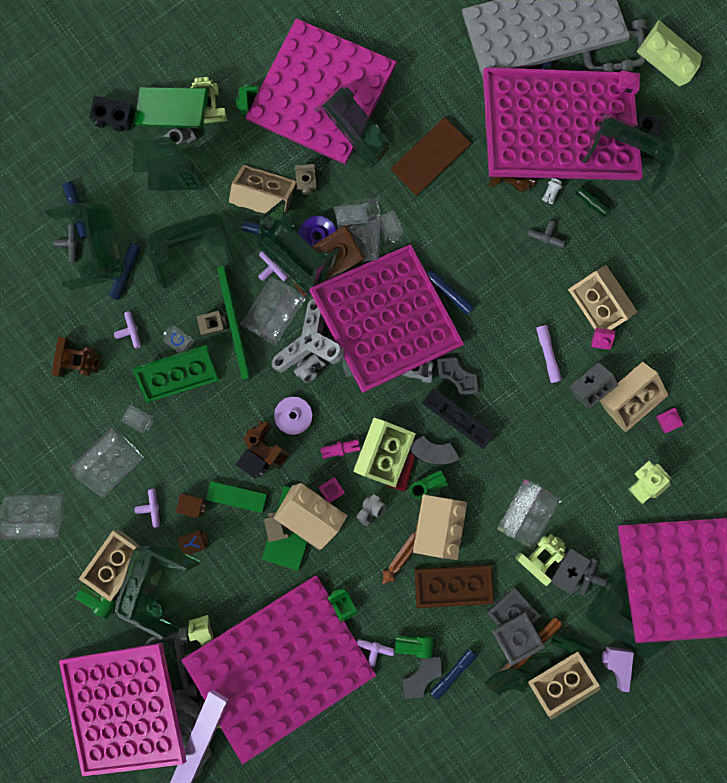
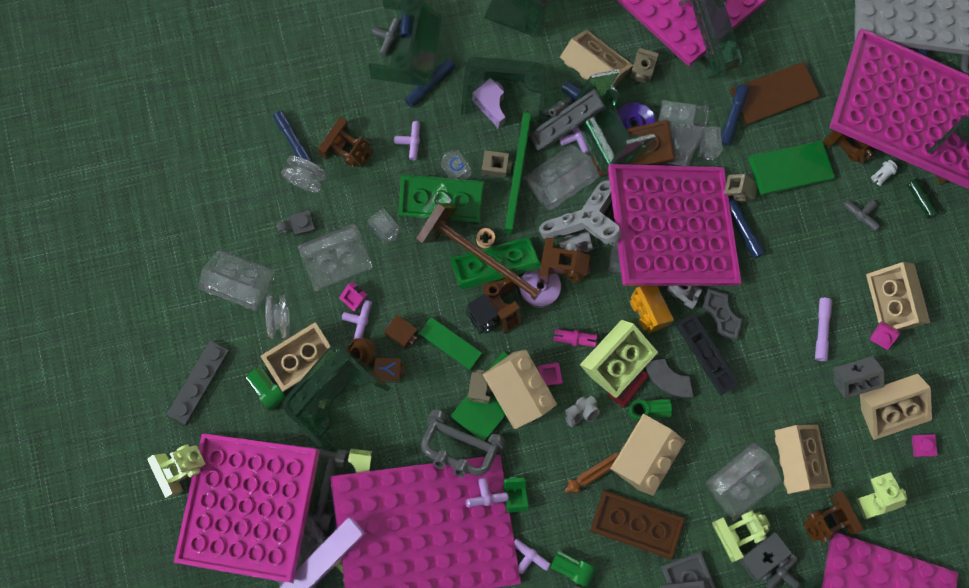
camera: 15 degrees right, 10 degrees down
none -> yellowish green tile [148,444,205,498]
none -> dark grey plate [167,341,229,426]
none -> clear wheel [265,294,290,340]
none -> dark blue piece [273,110,313,167]
none -> dark grey plate [276,210,315,237]
none -> clear wheel [281,156,328,193]
none -> dark pink plate [339,281,367,311]
none -> reddish brown plate [348,338,376,369]
none -> reddish brown tile [416,203,542,300]
none -> dark grey bar [421,410,505,478]
none -> green tile [450,237,541,290]
none -> lavender piece [466,478,508,508]
none -> lavender arch [472,78,505,129]
none -> light nougat bush [476,228,495,249]
none -> dark grey tile [529,89,606,152]
none -> reddish brown tile [539,237,591,284]
none -> dark grey piece [543,97,573,116]
none -> light orange slope [630,286,674,334]
none -> dark blue piece [719,85,750,146]
none -> dark tan brick [724,174,758,202]
none -> green tile [748,141,835,196]
none -> tan slope [774,425,831,494]
none -> reddish brown tile [803,491,864,543]

